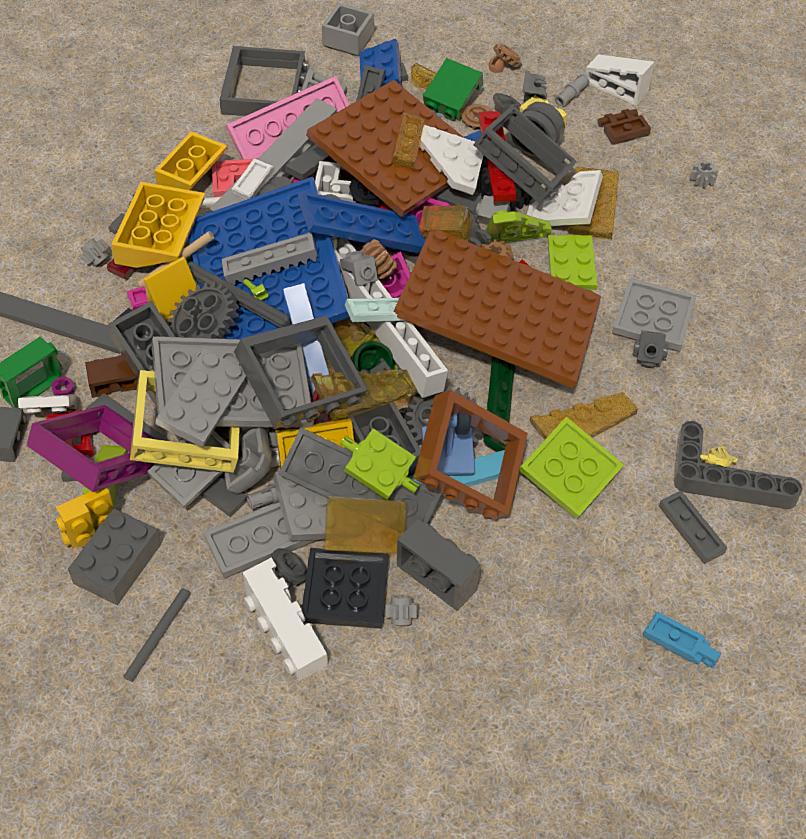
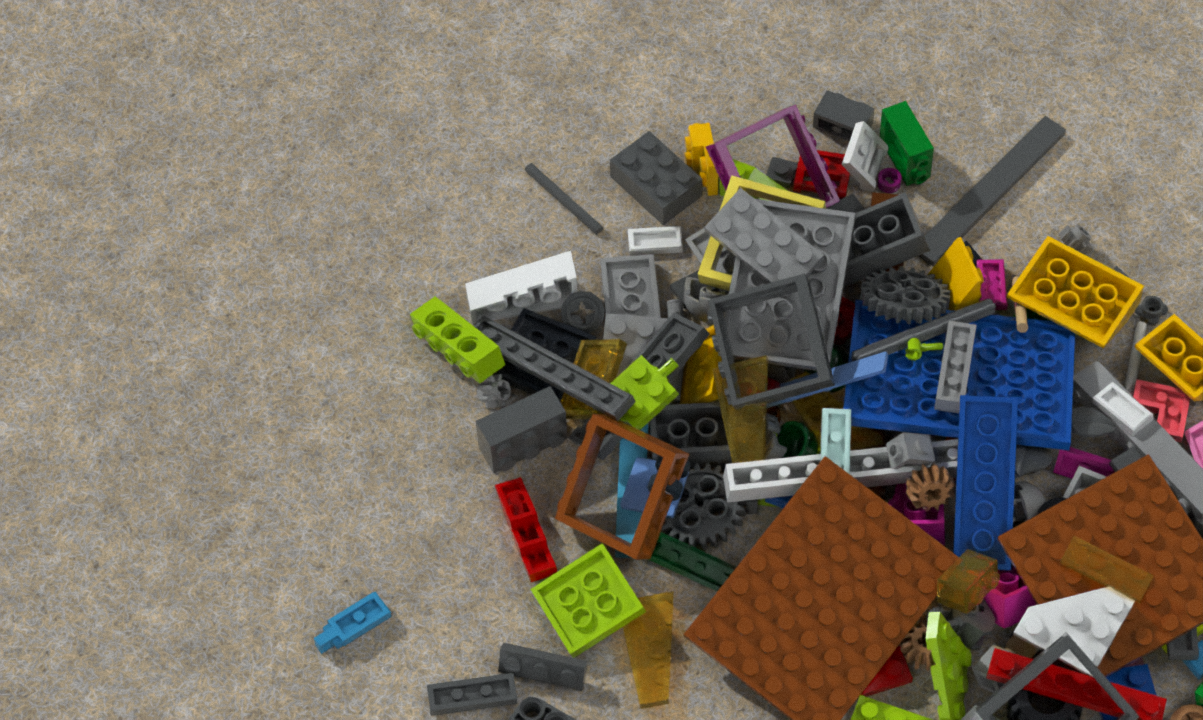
camera: 115 degrees right, 5 degrees up
none -> lime brick [410,296,505,383]
none -> dark grey tile [474,316,636,422]
none -> red slope [495,477,557,582]
none -> dark grey plate [498,642,587,691]
none -> white tile [628,226,683,255]

